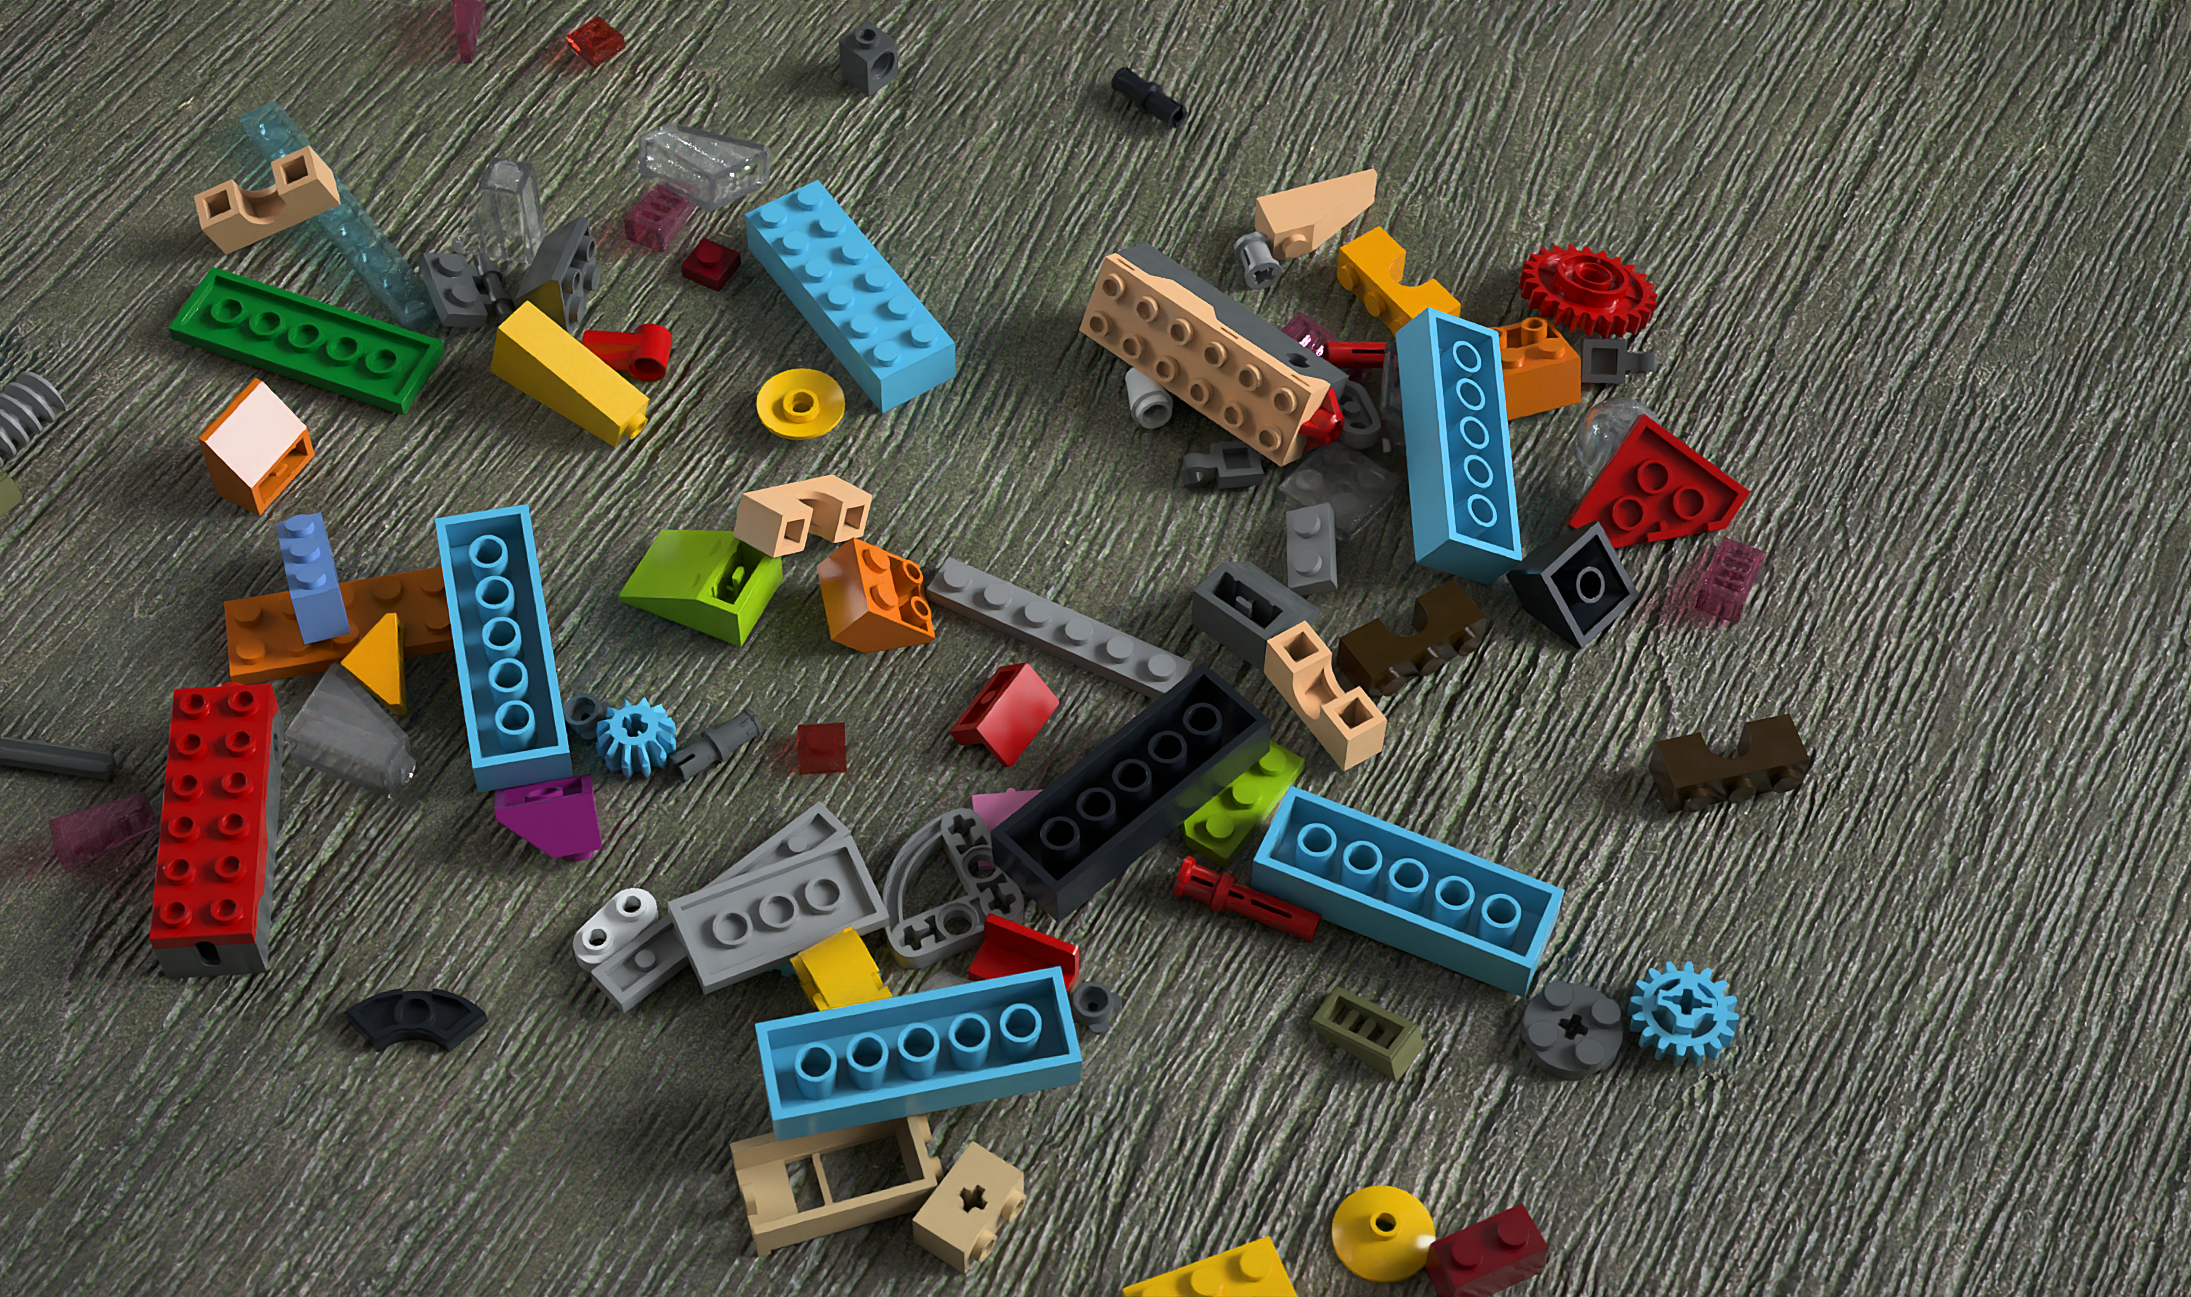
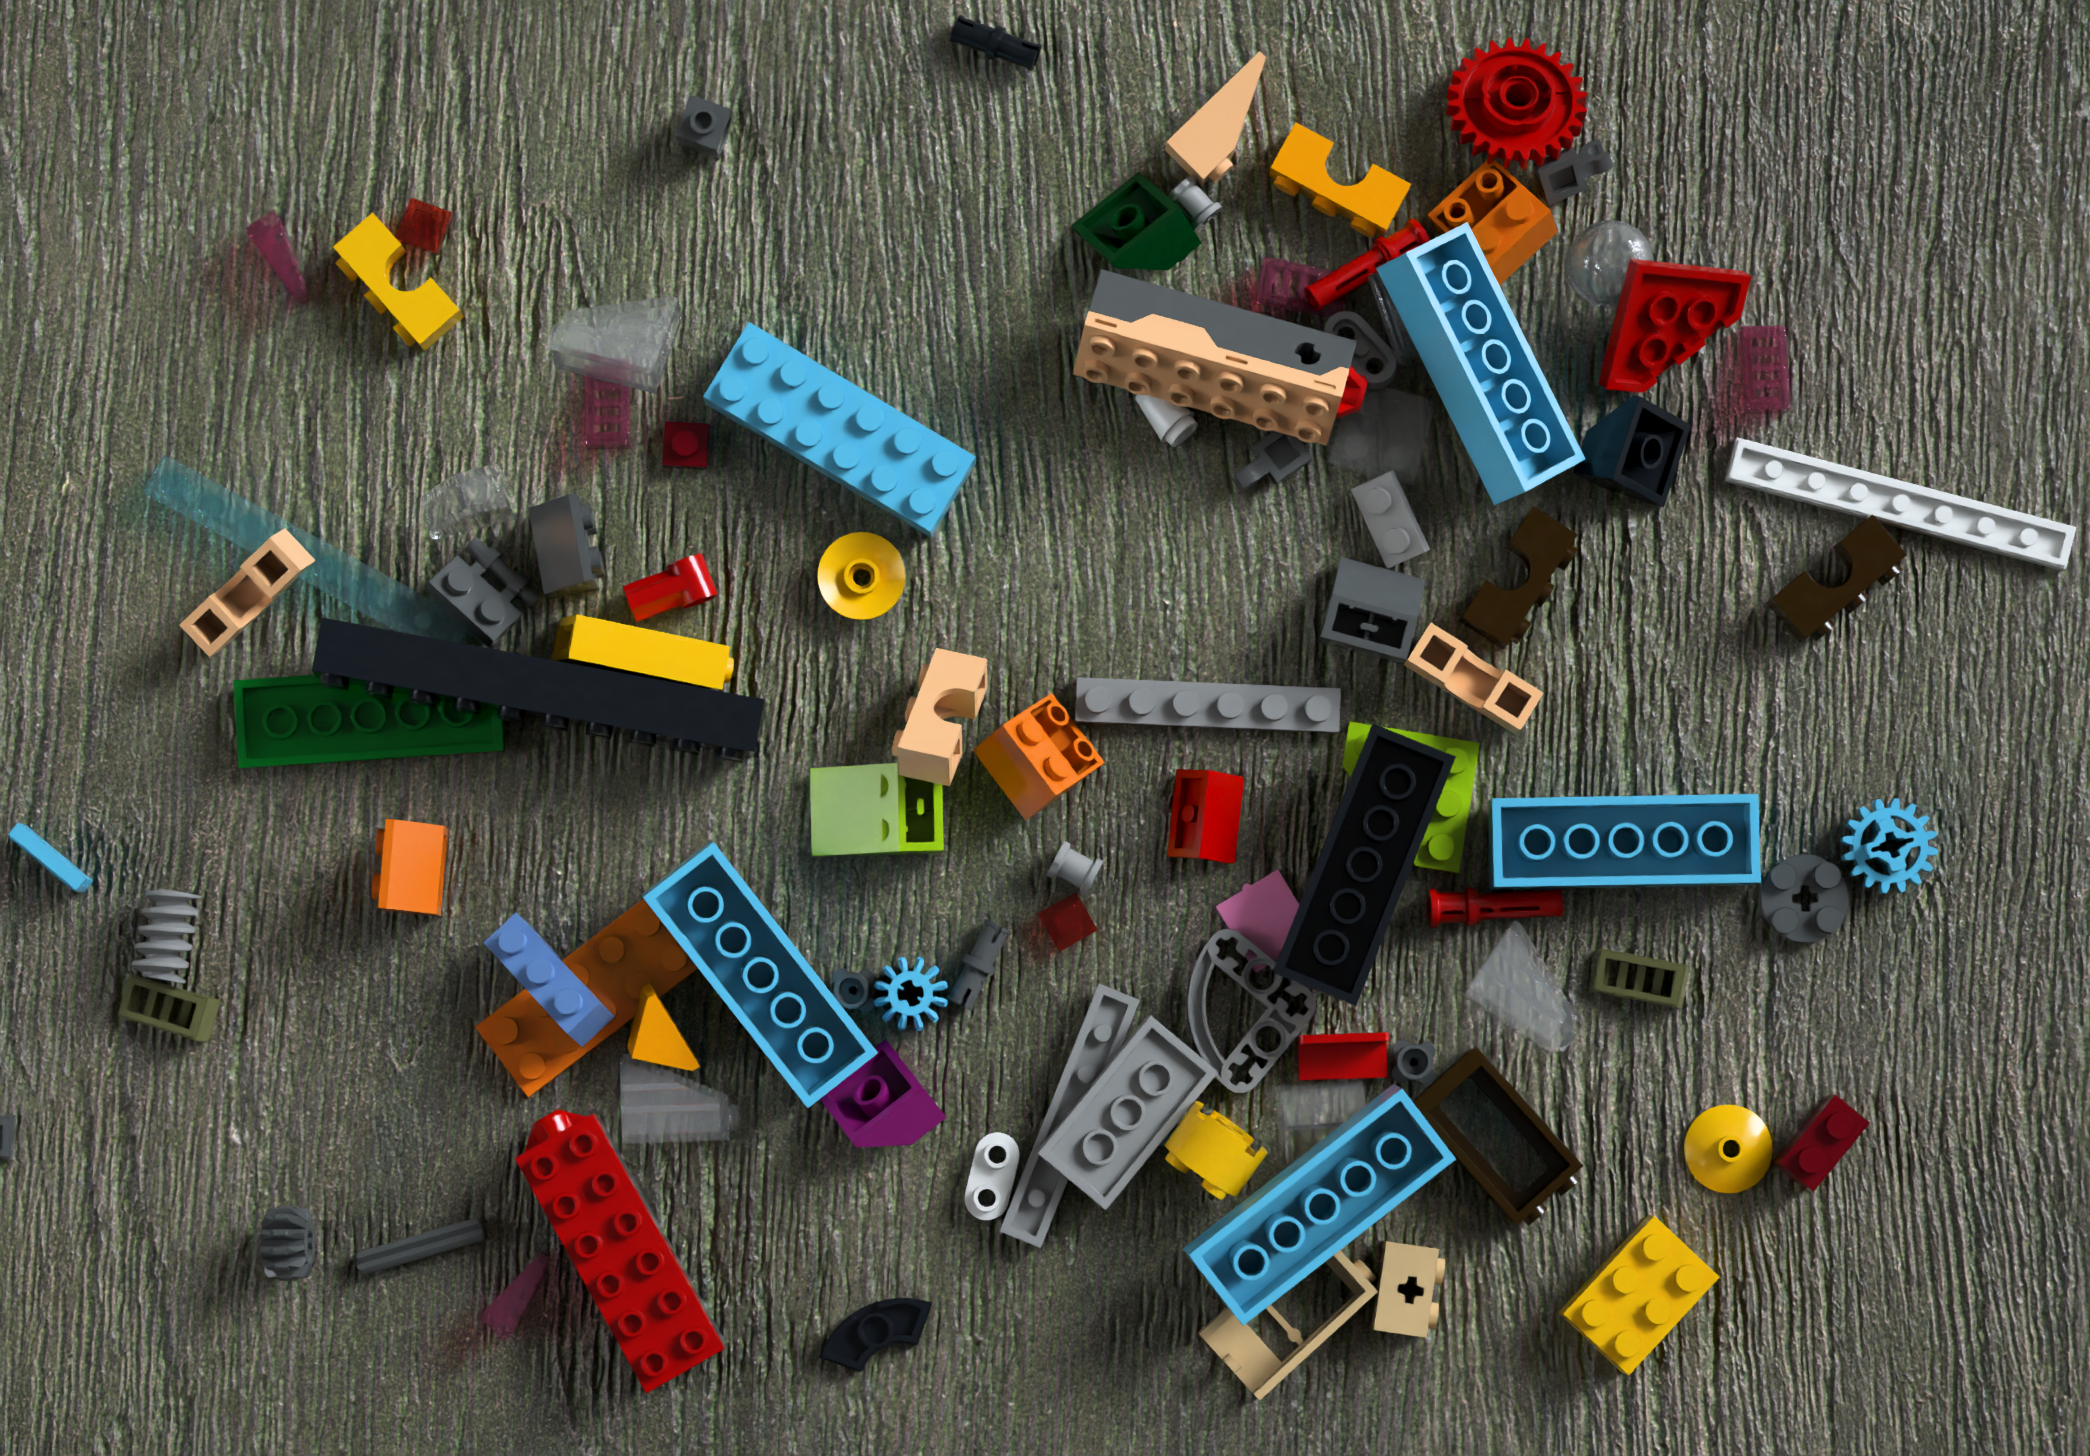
camera: 30 degrees left, 30 degrees up
none -> black brick [312,618,765,764]
none -> yellow arch [333,212,464,351]
none -> light grey bush [1046,841,1104,896]
none -> dark green slope [1071,172,1202,270]
none -> dark brown piece [1412,1046,1583,1226]
none -> clear slope [1461,920,1578,1055]
none -> white tile [1724,437,2076,571]

